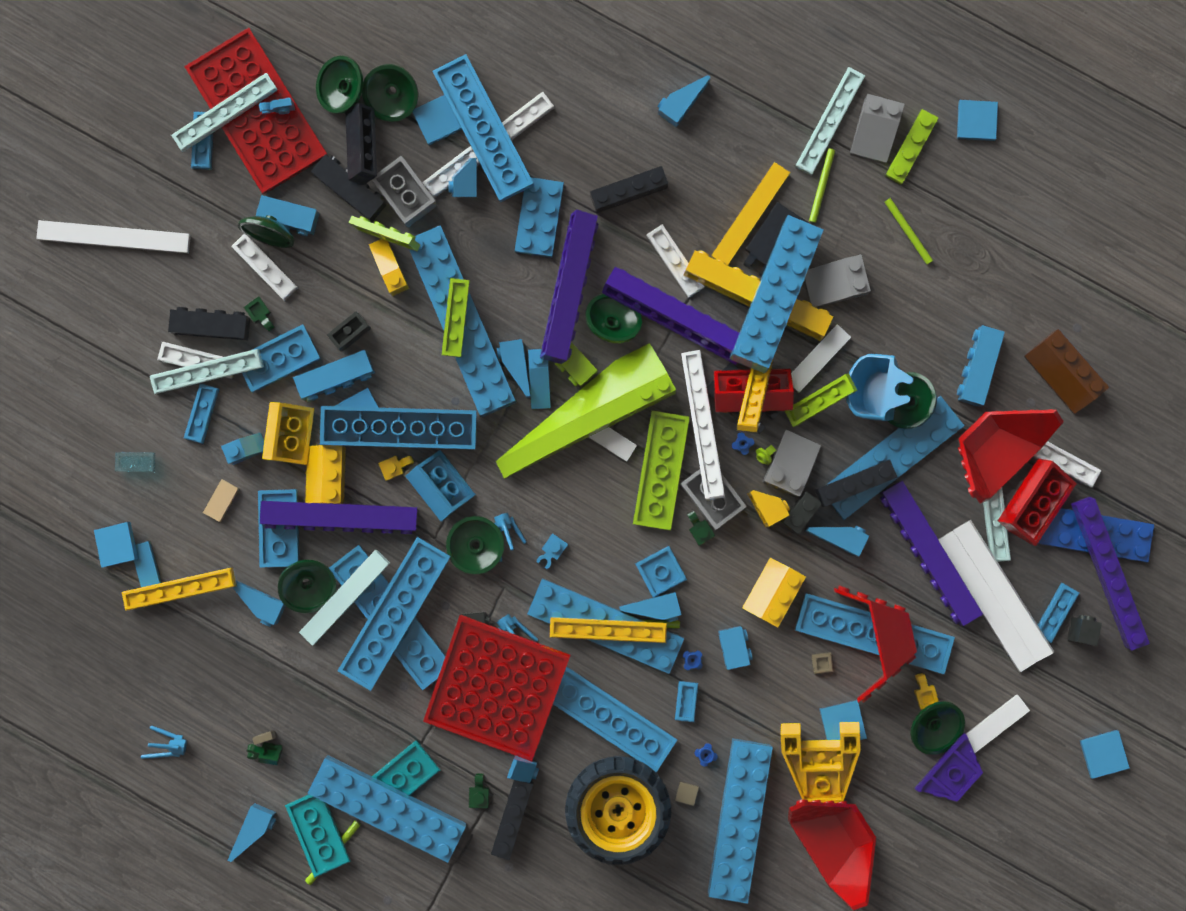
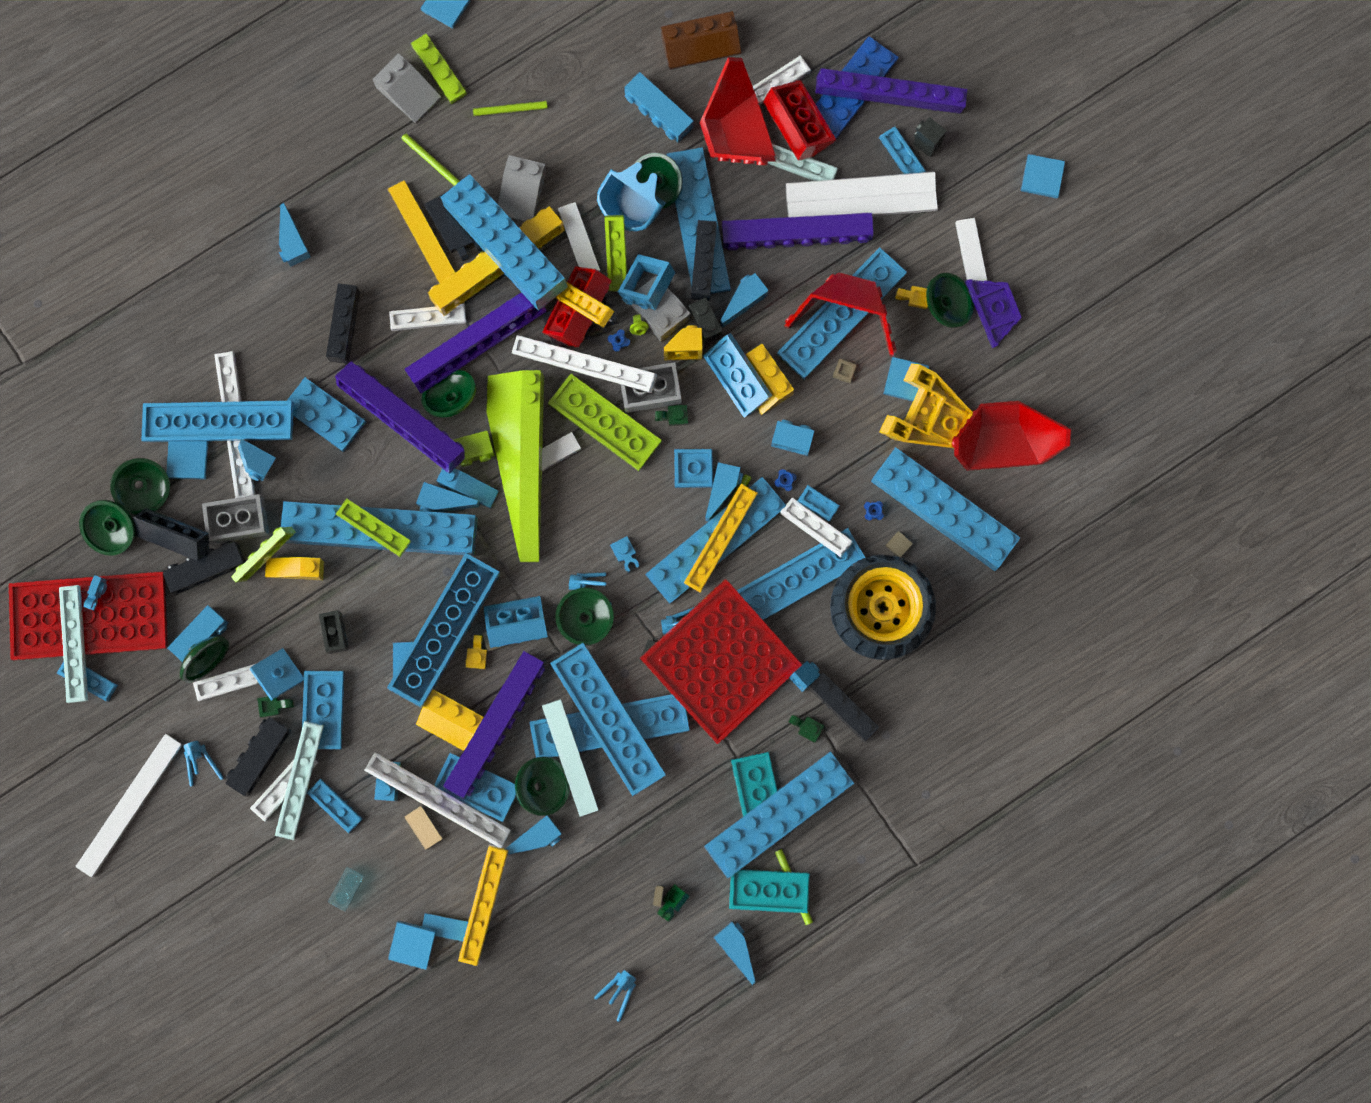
camera: 70 degrees left, 5 degrees down
yellow slope [262,402,314,465] -> none
dark azure brick [293,350,375,402] -> none
light aqua tile [795,67,865,176] -> none
none -> dark azure plant [184,741,224,787]
none -> dark azure plate [249,648,304,701]
none -> white tile [365,752,511,848]
none -> dark azure window [618,254,676,310]
none -> dark azure plate [703,333,772,418]
none -> white tile [781,498,853,557]

